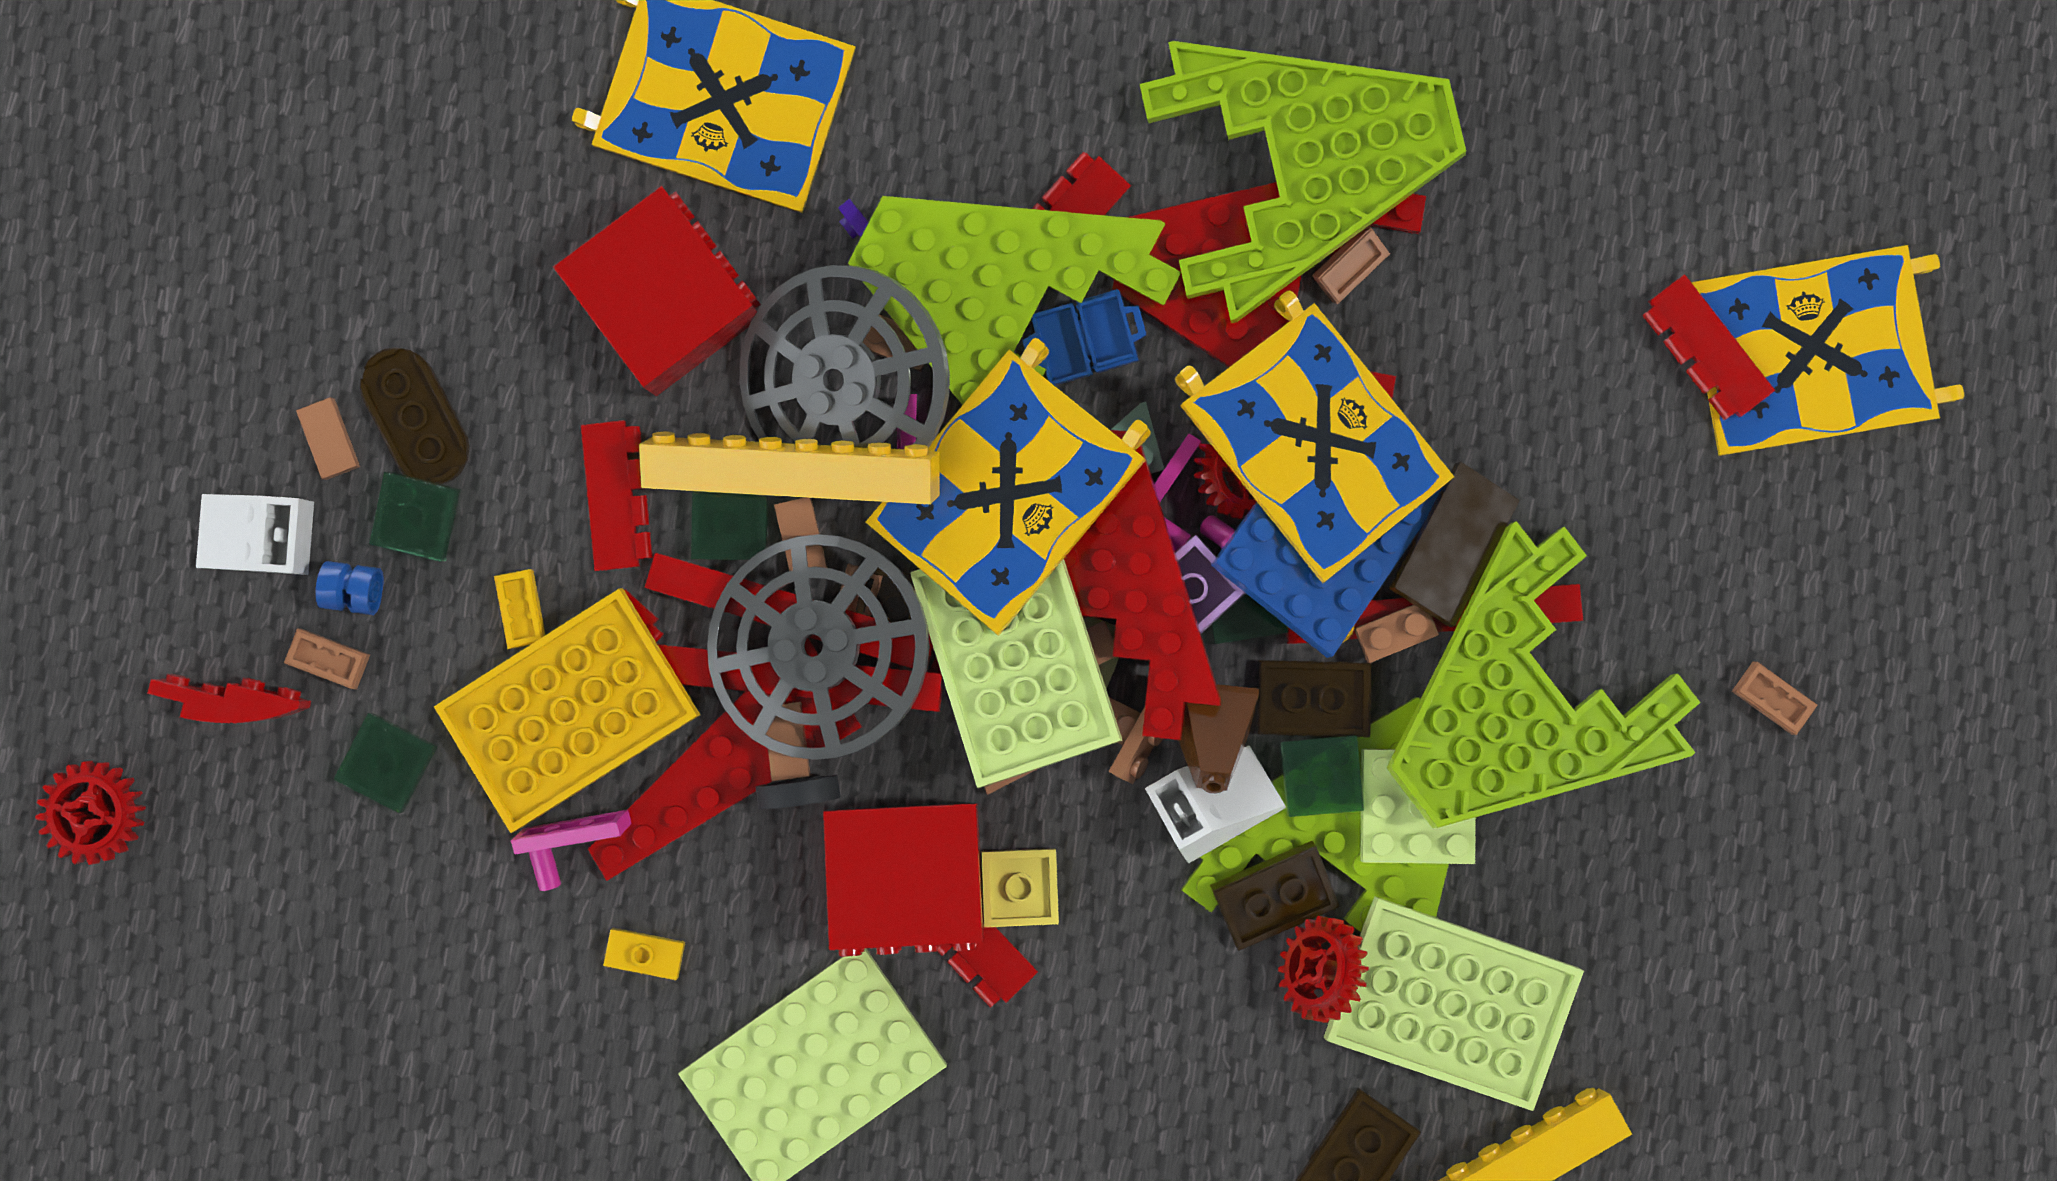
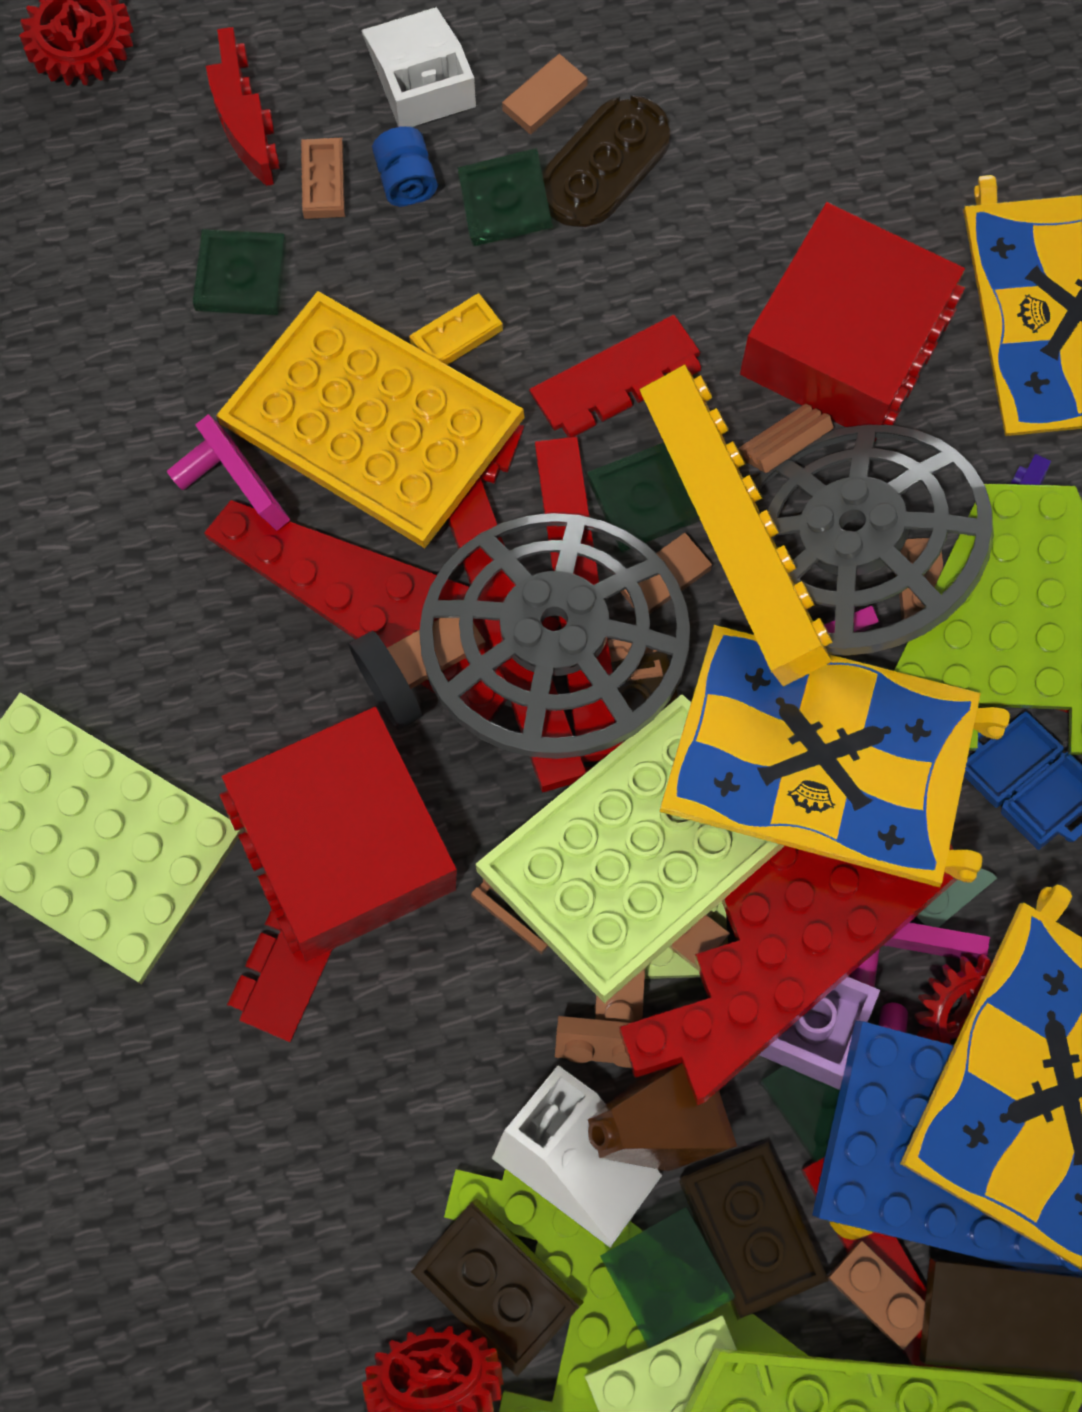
camera: 70 degrees right, 15 degrees down
yellow plate [603,928,685,980] -> none
light yellow plate [981,848,1059,927] -> none
none -> nougat tile [738,404,834,473]

